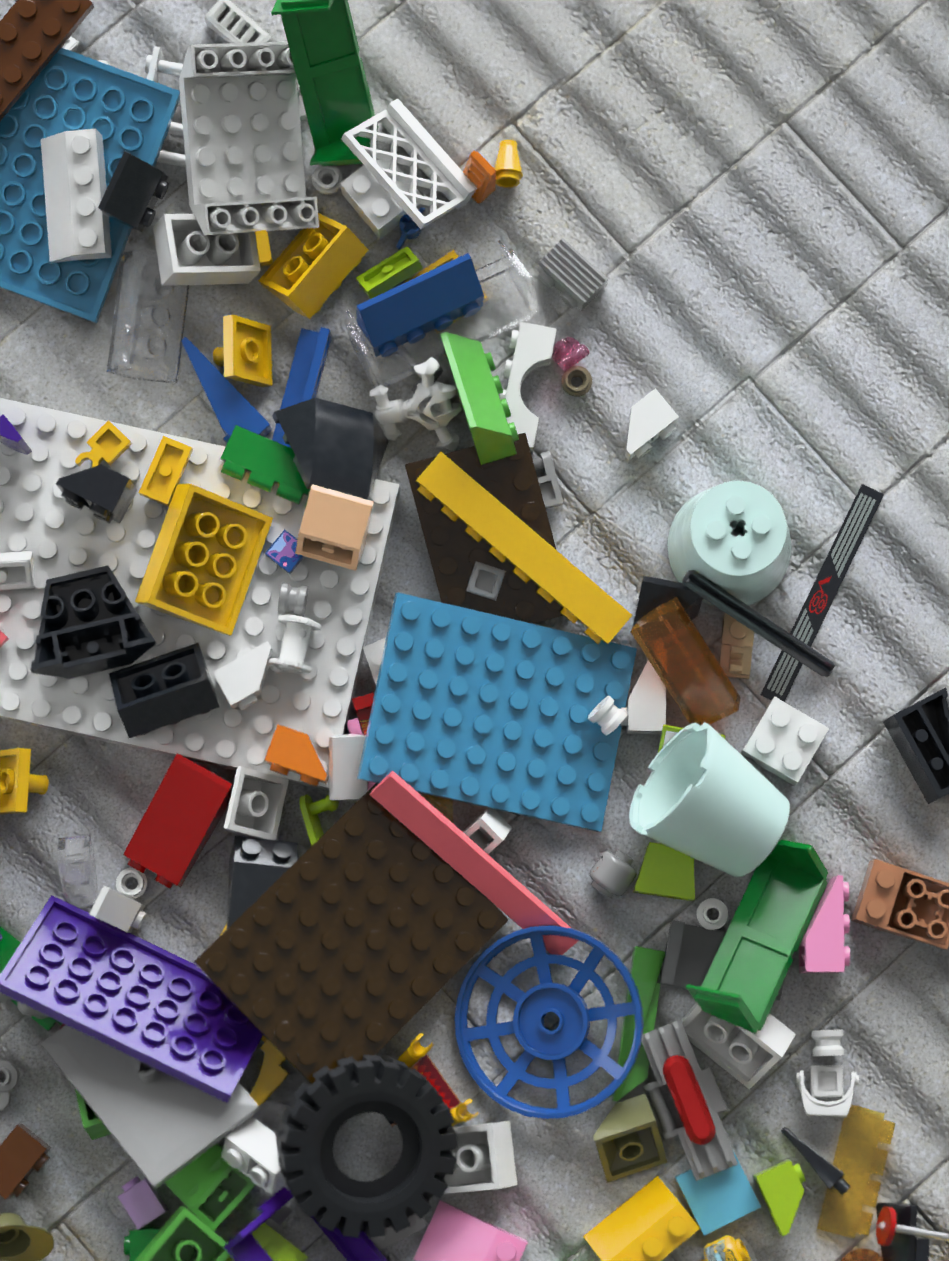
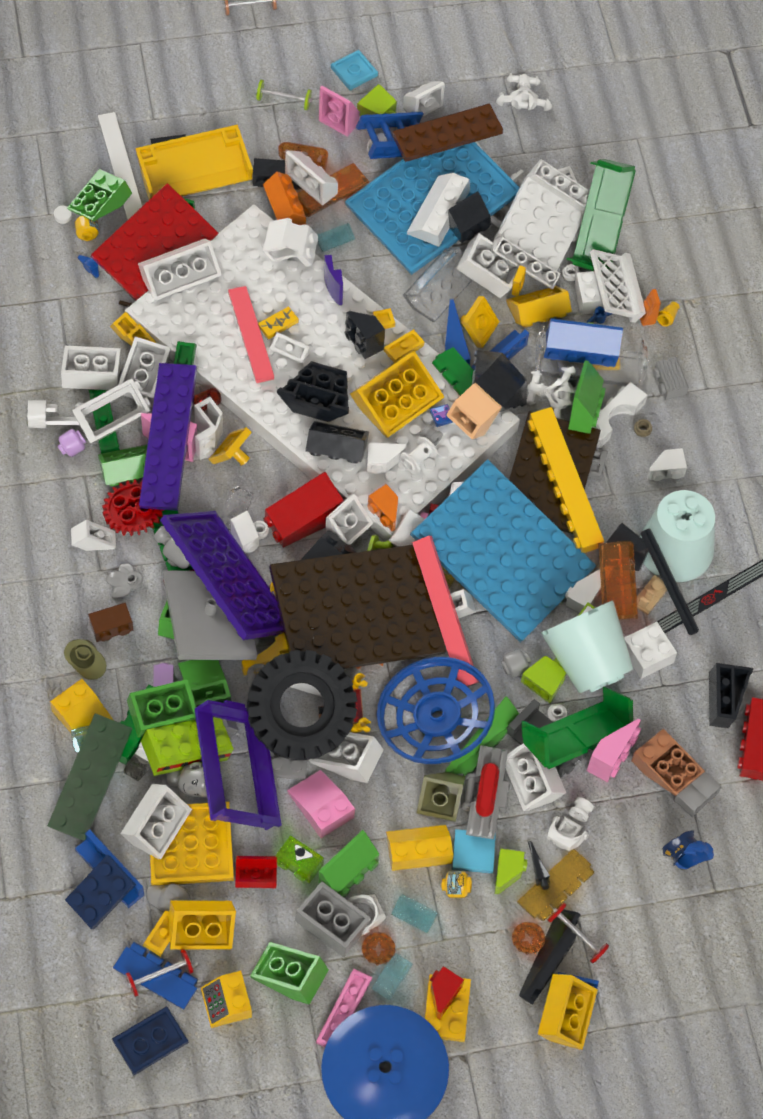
camera: 25 degrees right, 20 degrees down
white slope [222,1116,280,1194] -> none
light grey tile [466,561,506,601] -> none
clear pink plate [552,337,590,372] -> none
white wheel [588,696,628,736] -> none

